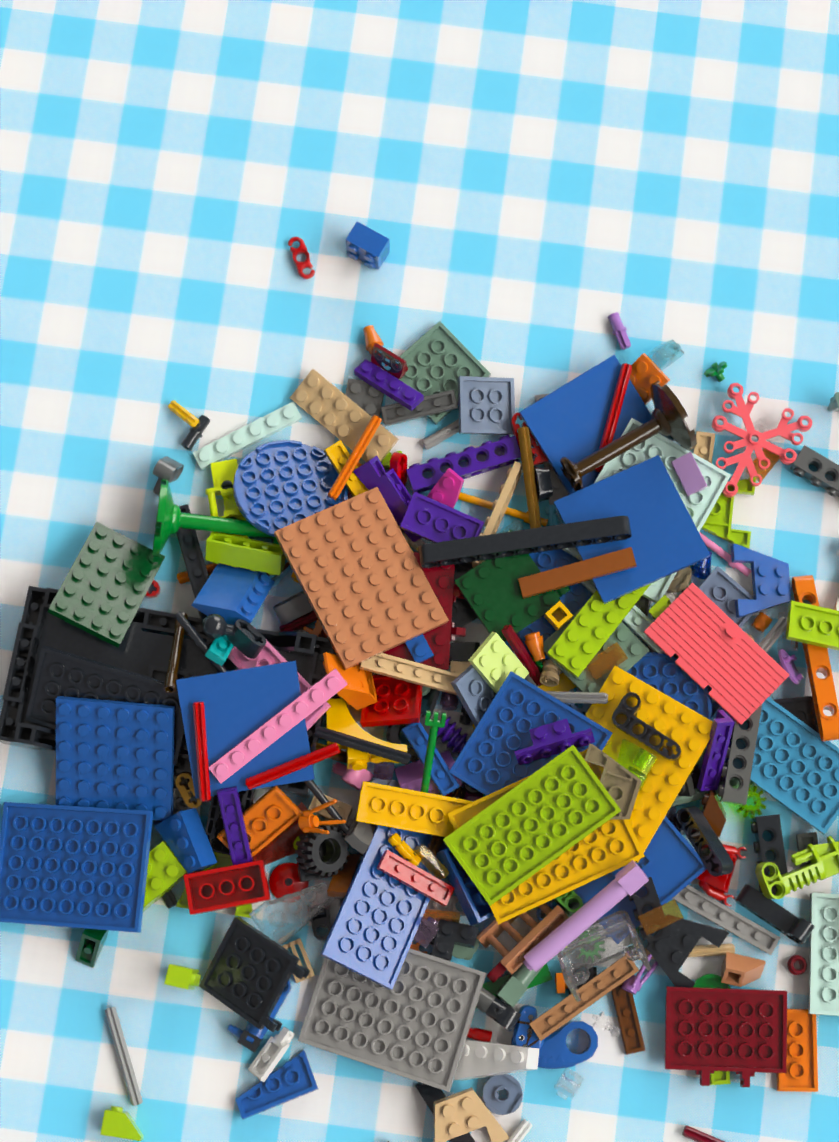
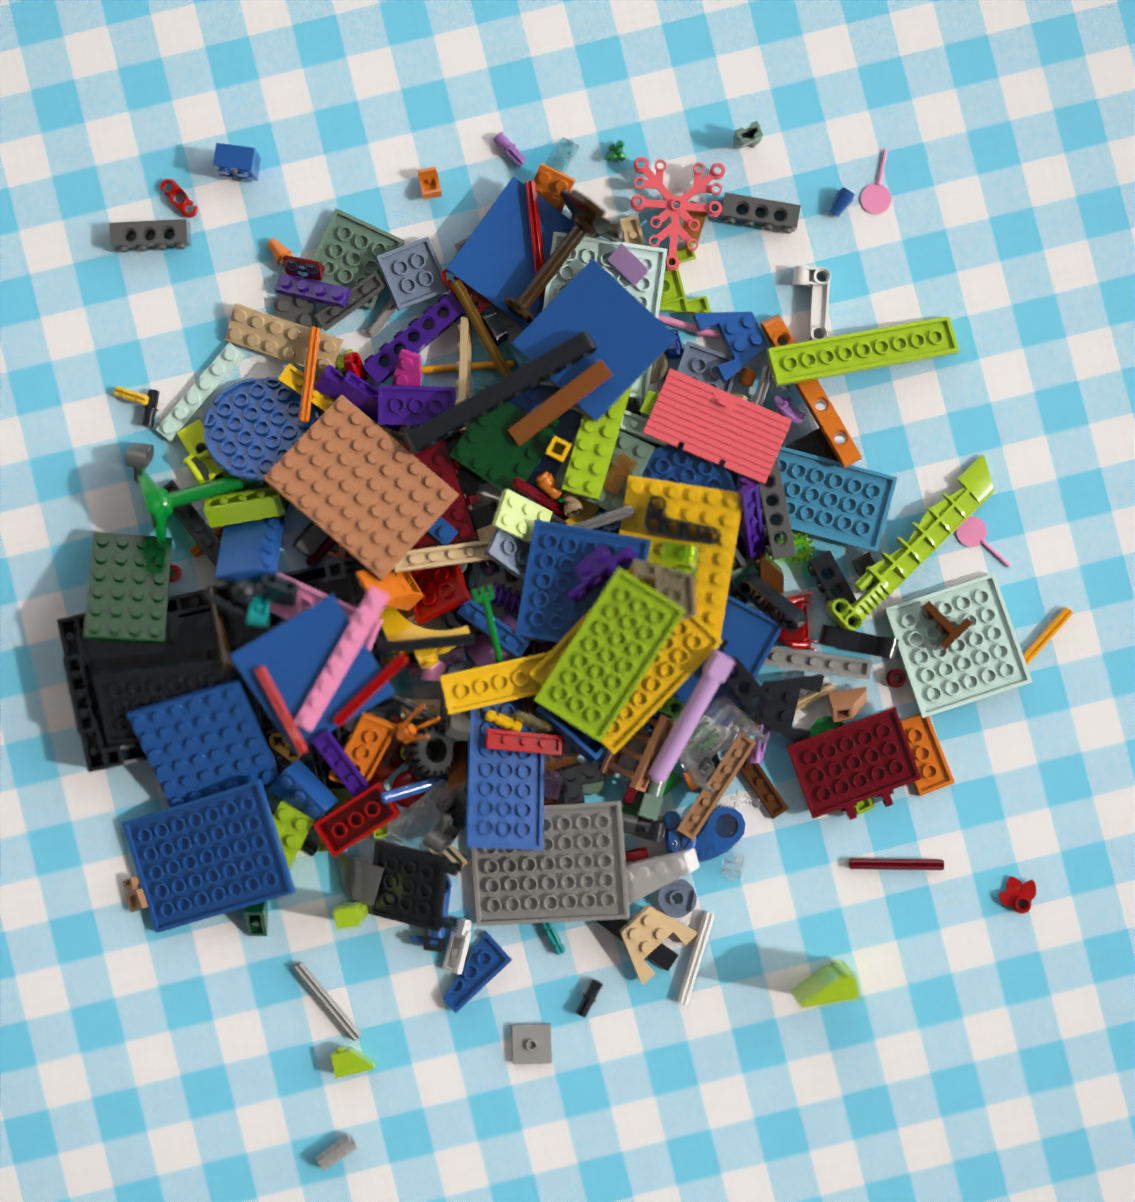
camera: 25 degrees left, 10 degrees up
clear orange tile [638,899,684,935] -> none
none -> dark grey brick [110,219,191,253]
none -> dark grey slope [336,851,384,906]
none -> blue axle [380,773,448,803]
none -> orange bracket [417,167,442,200]
none -> dark grey beam [423,814,459,855]
none -> teal axle [540,922,565,955]

